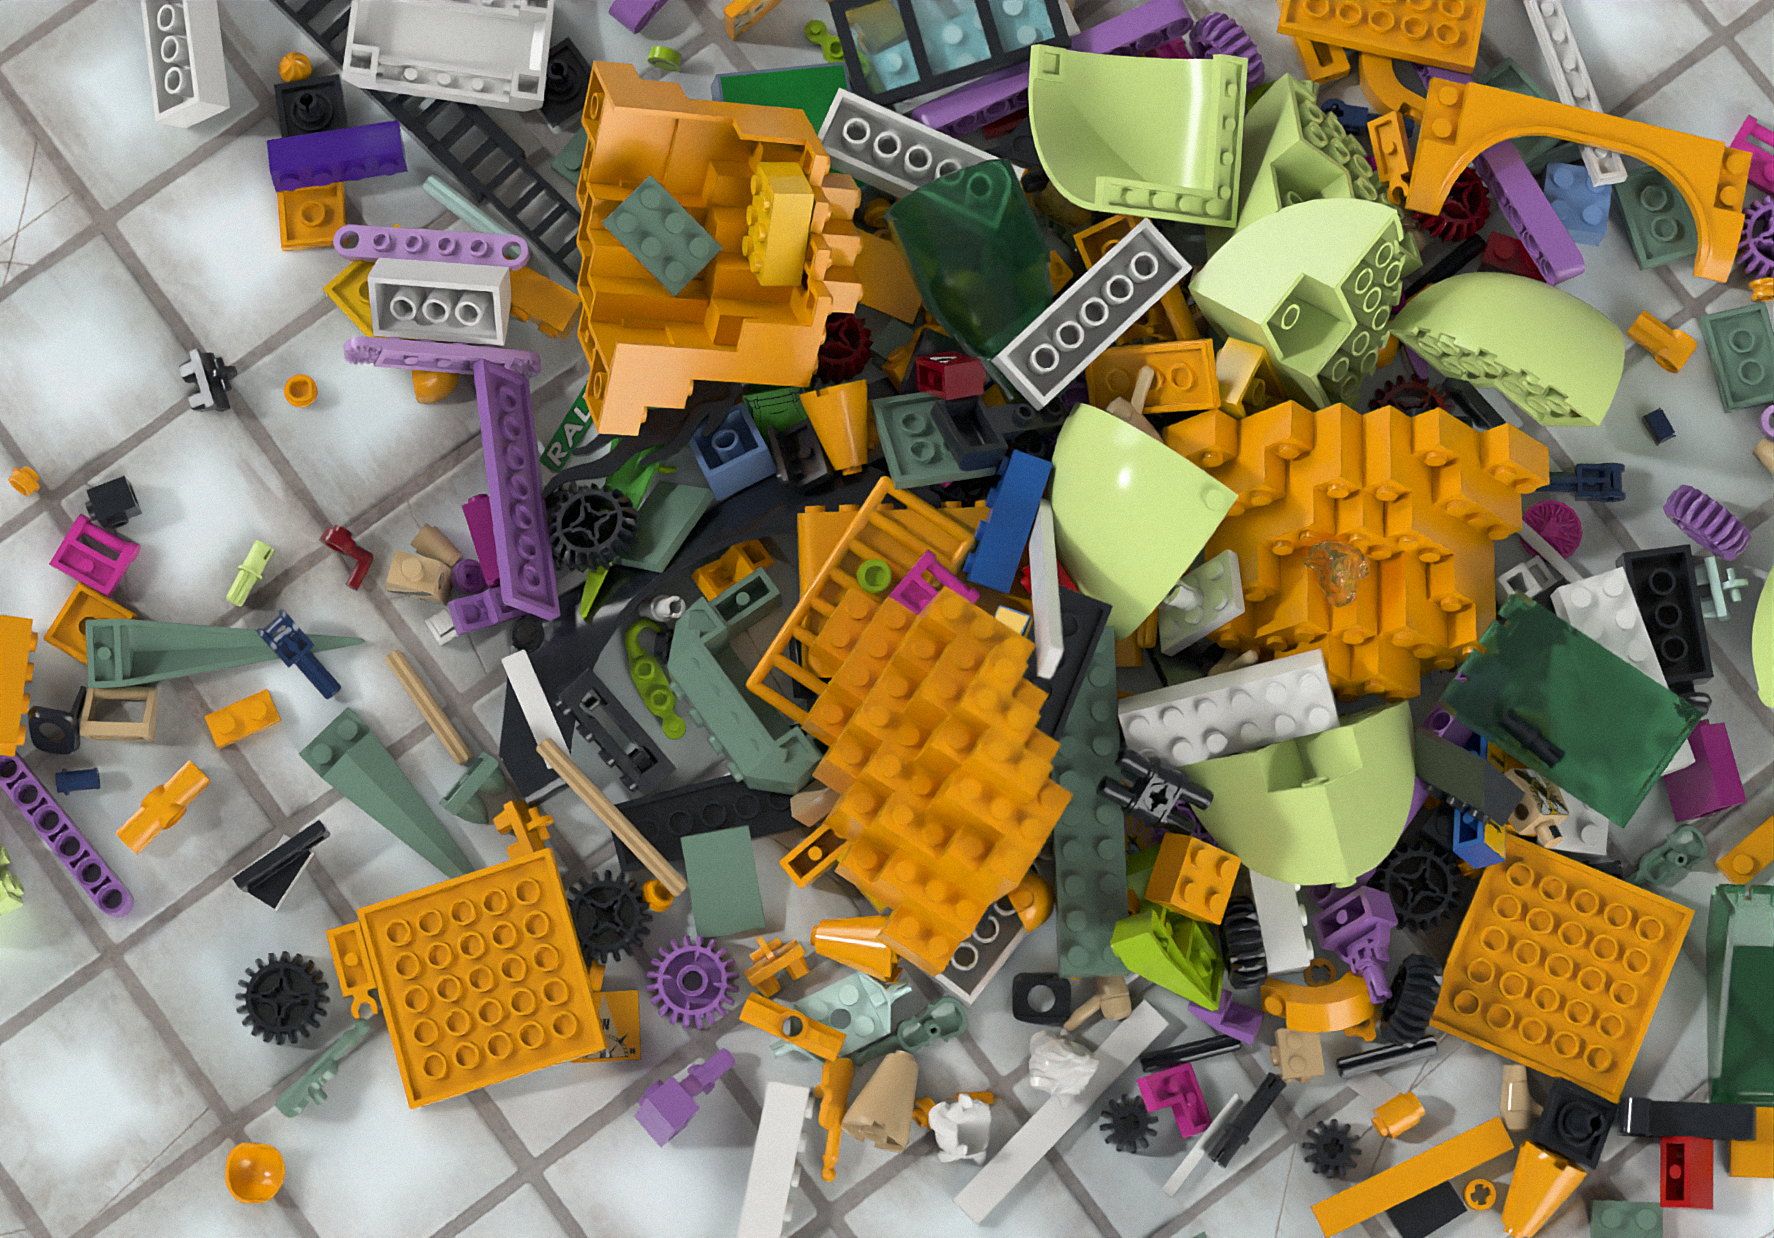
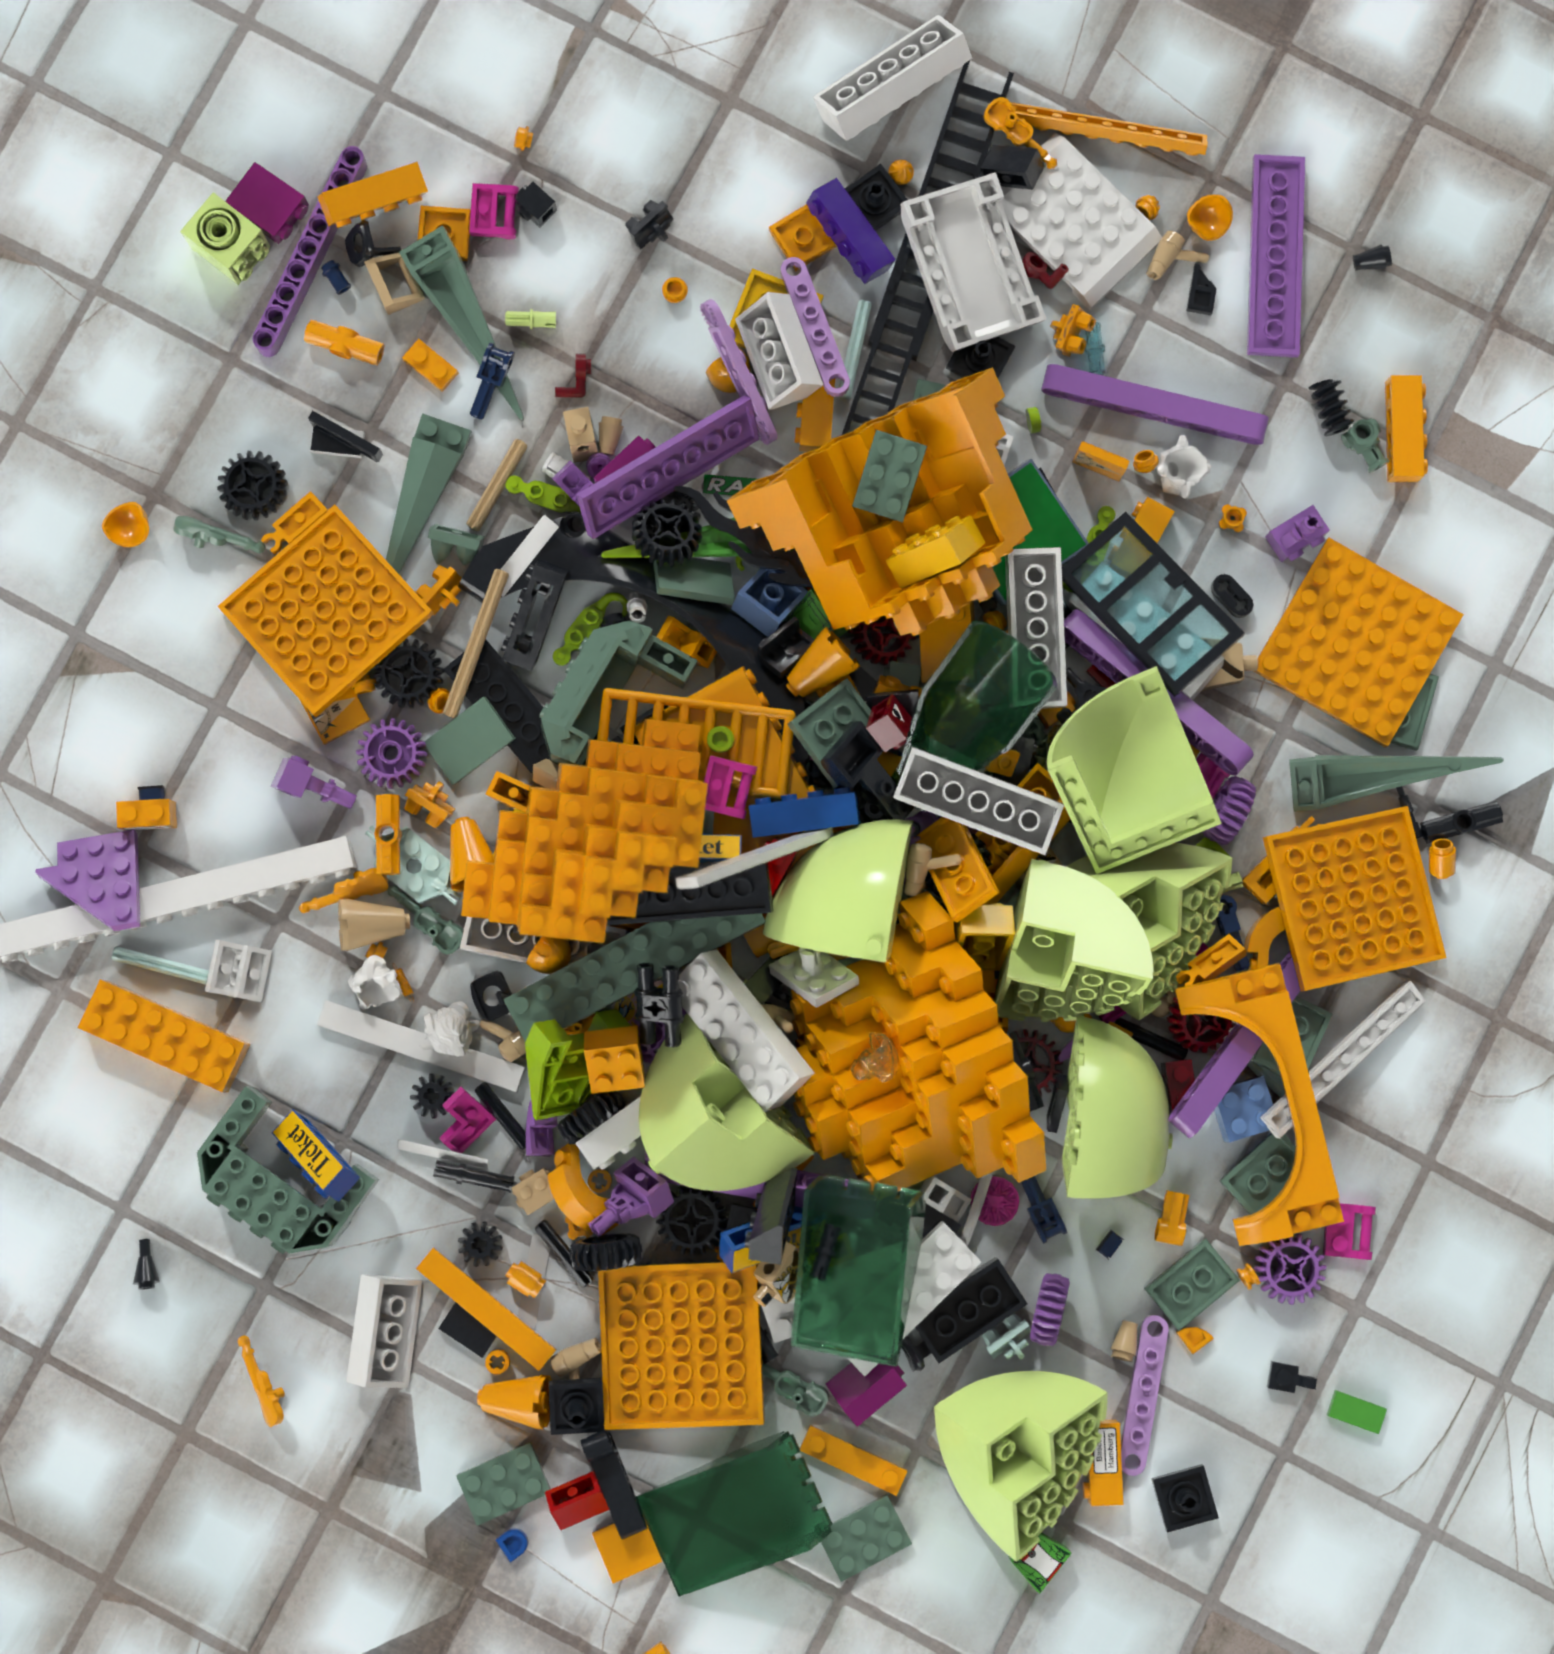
camera: 60 degrees right, 5 degrees up
none -> lime piece [505,475,581,513]

